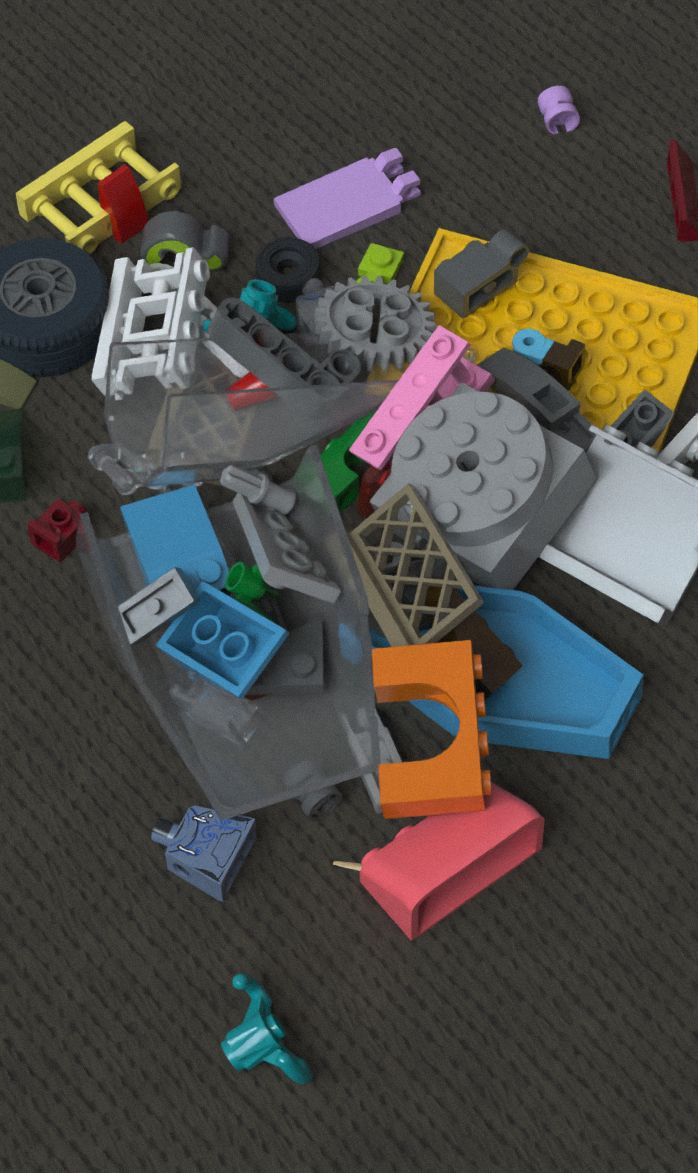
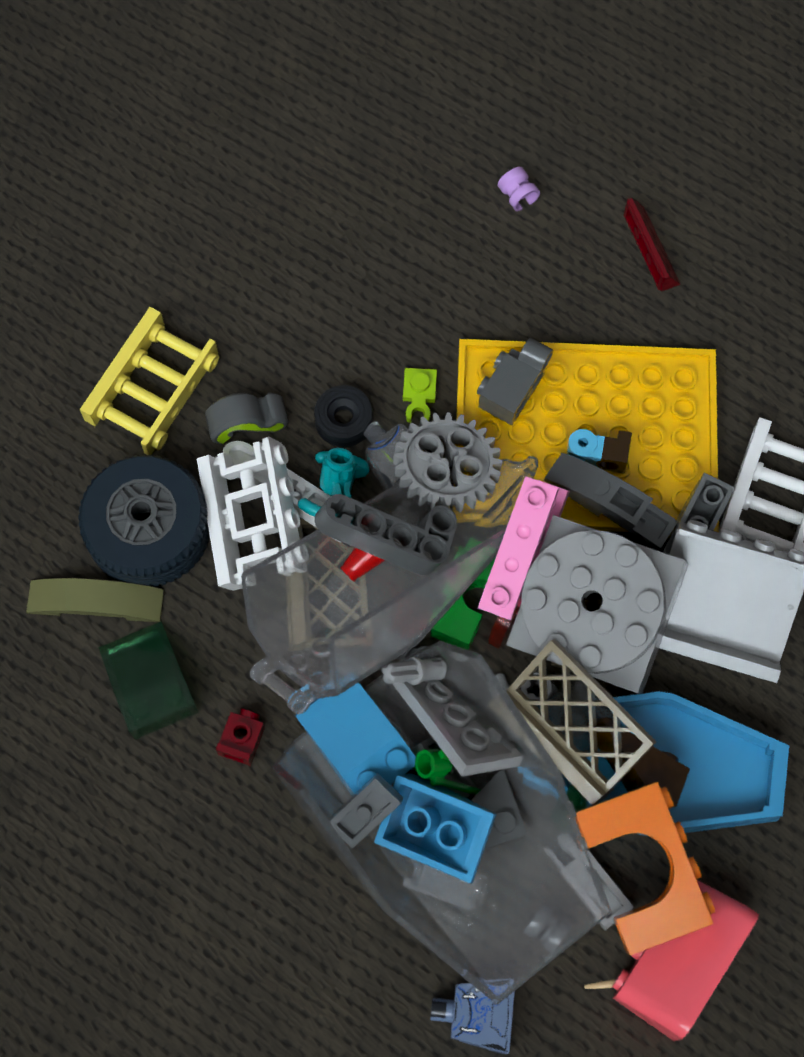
camera: 20 degrees left, 15 degrees up
red slope [97,164,148,244] -> none
lavender tile [274,148,421,249] -> none

